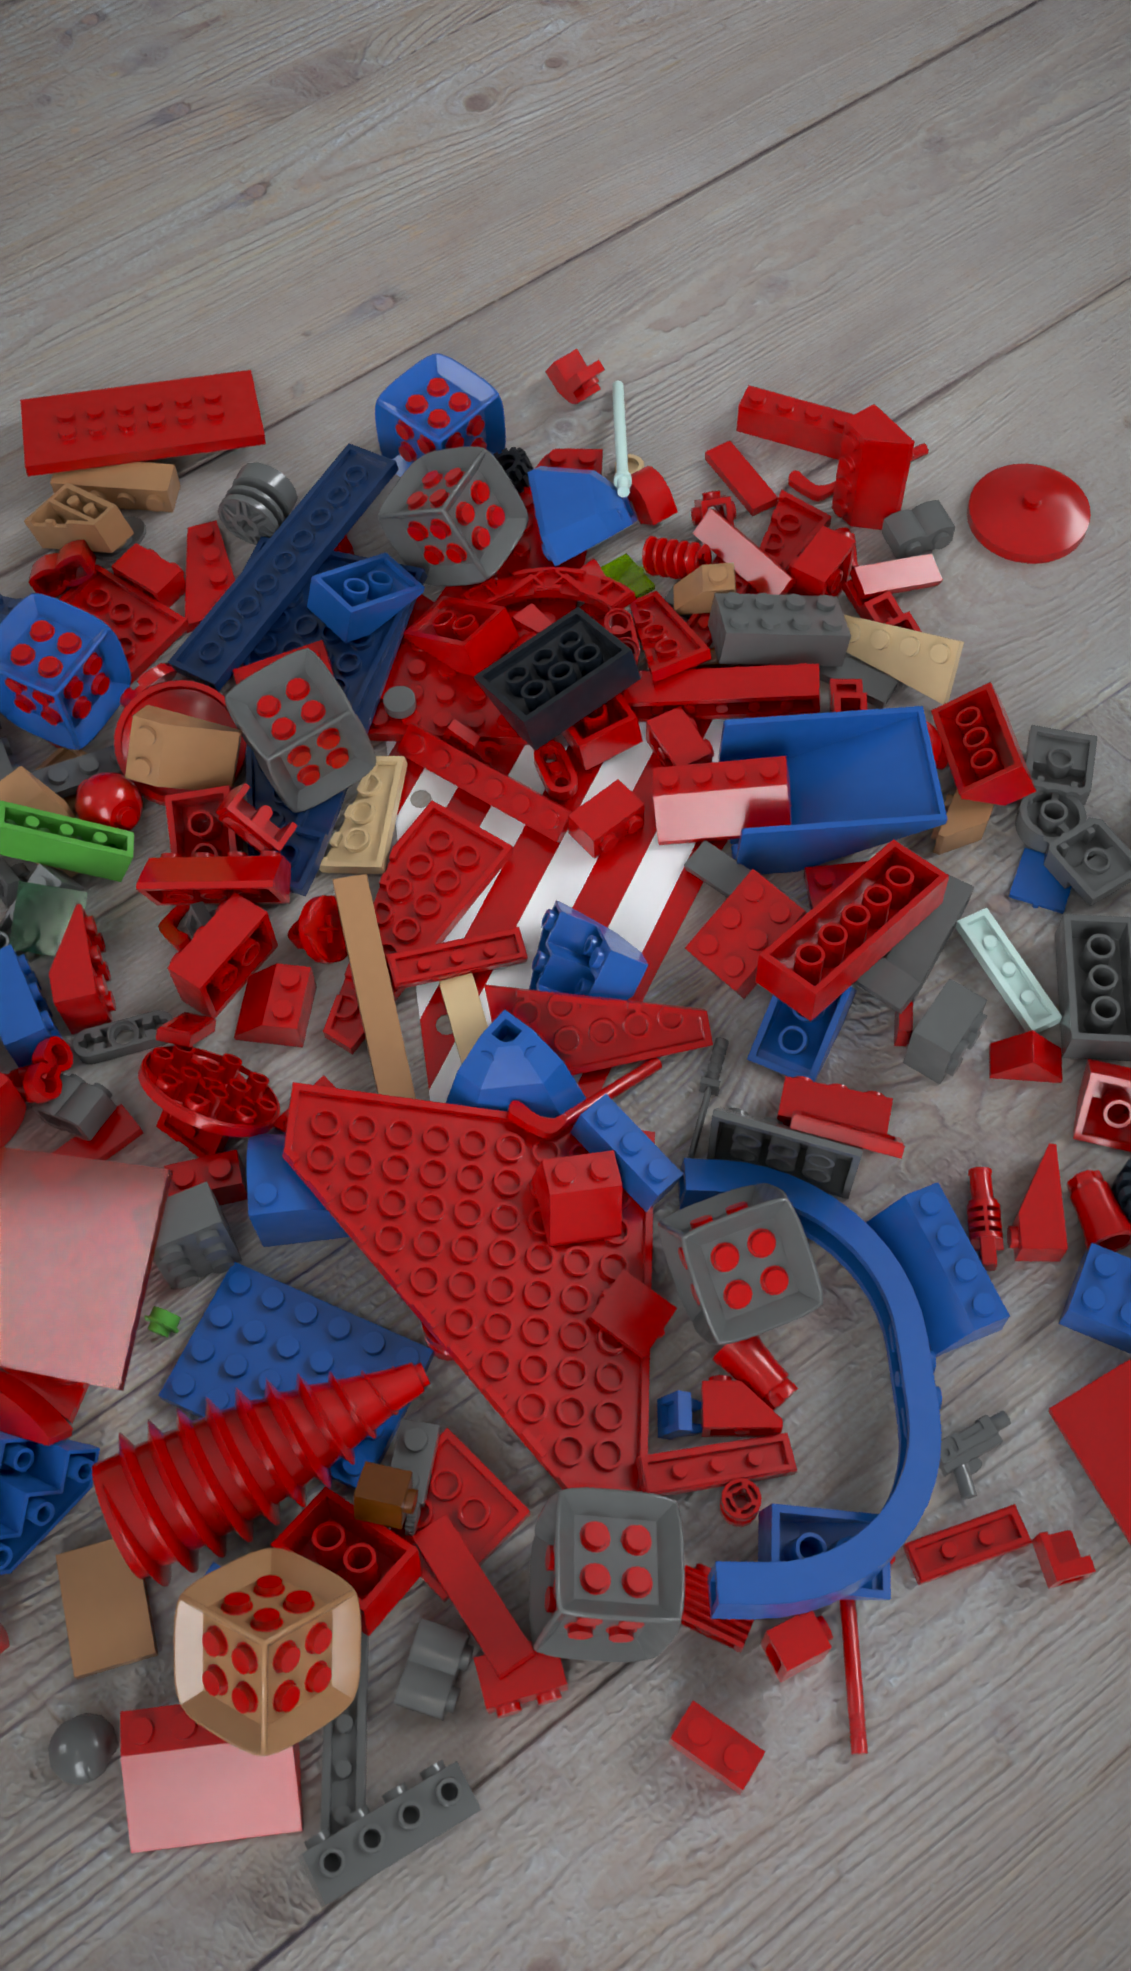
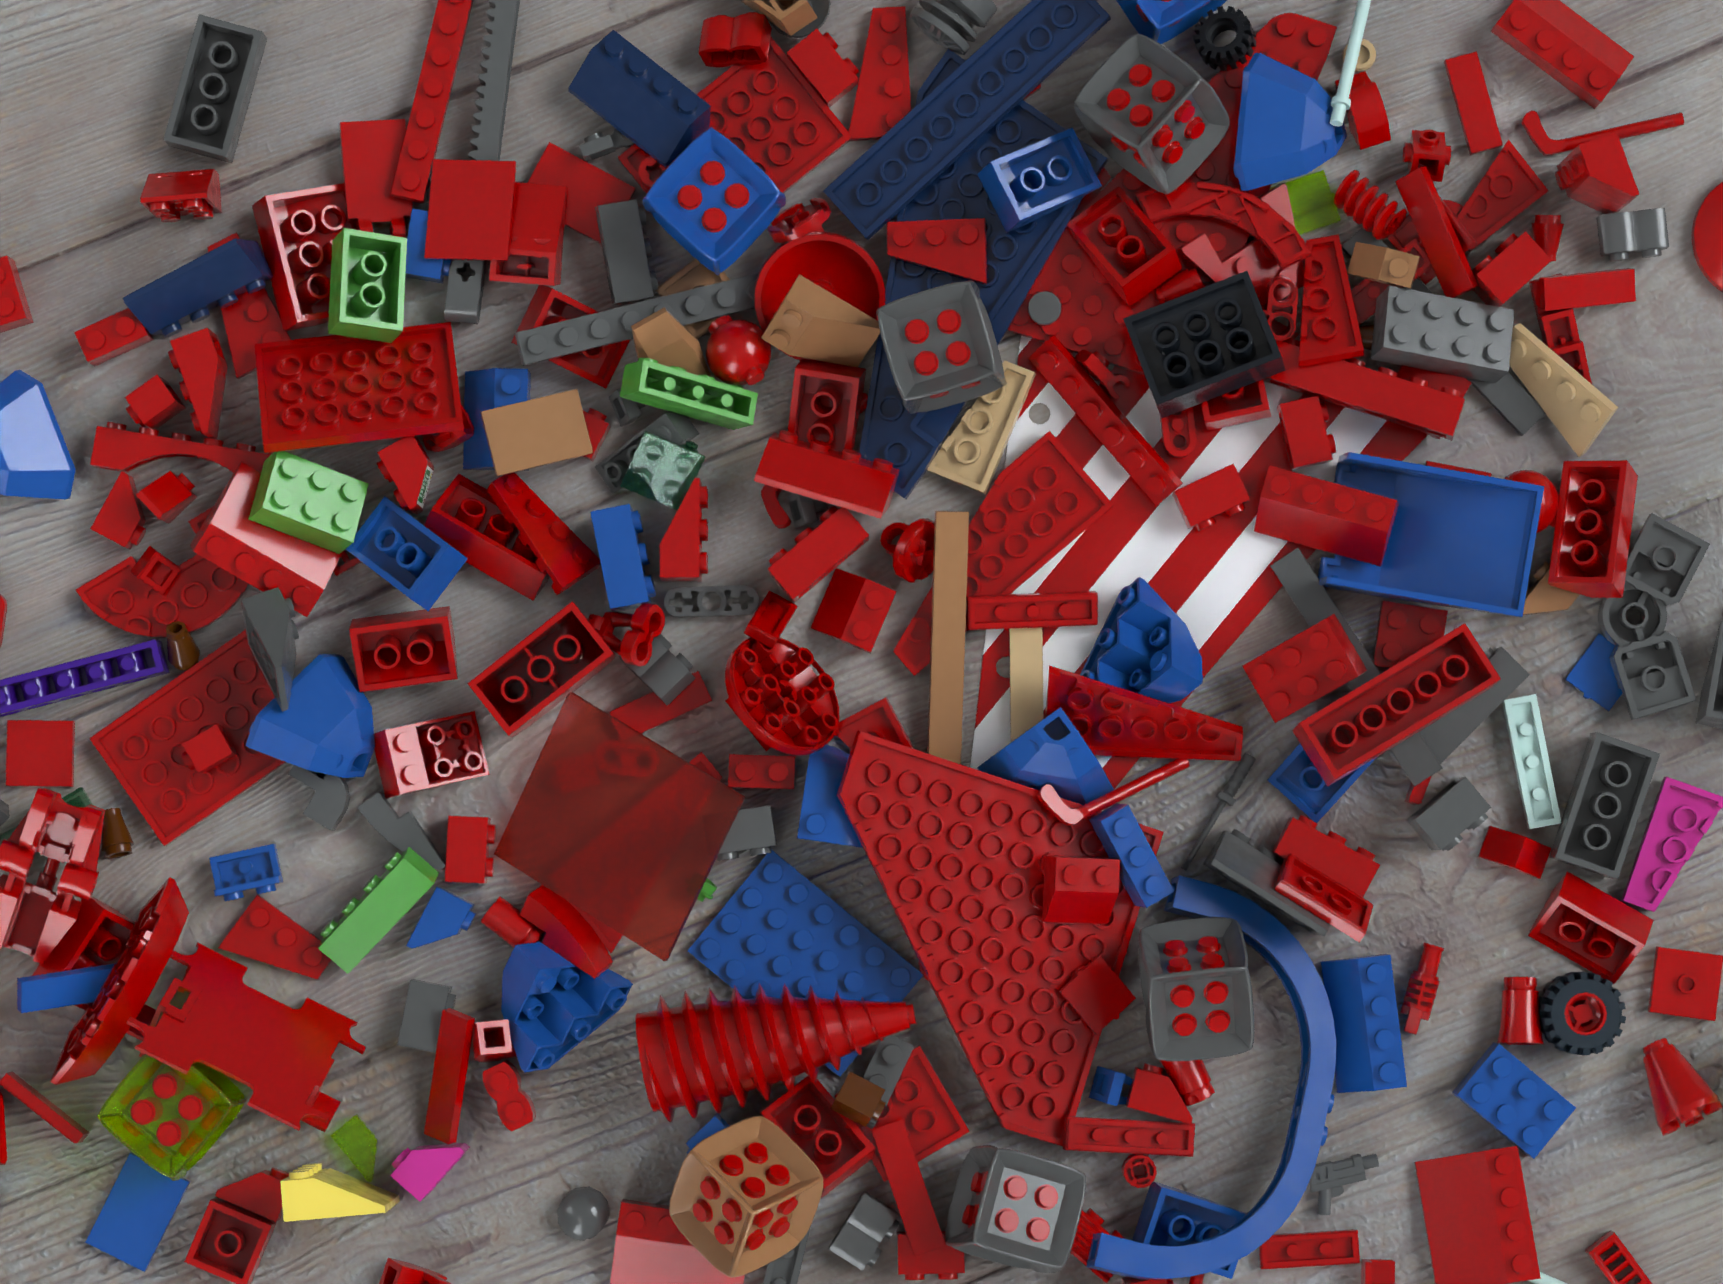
camera: 10 degrees right, 25 degrees up
medium nougat tile [55,1538,159,1679] -> none
red window [215,783,298,852] -> none
red brick [829,679,867,712] -> none
red slope [1007,1144,1068,1262] -> none

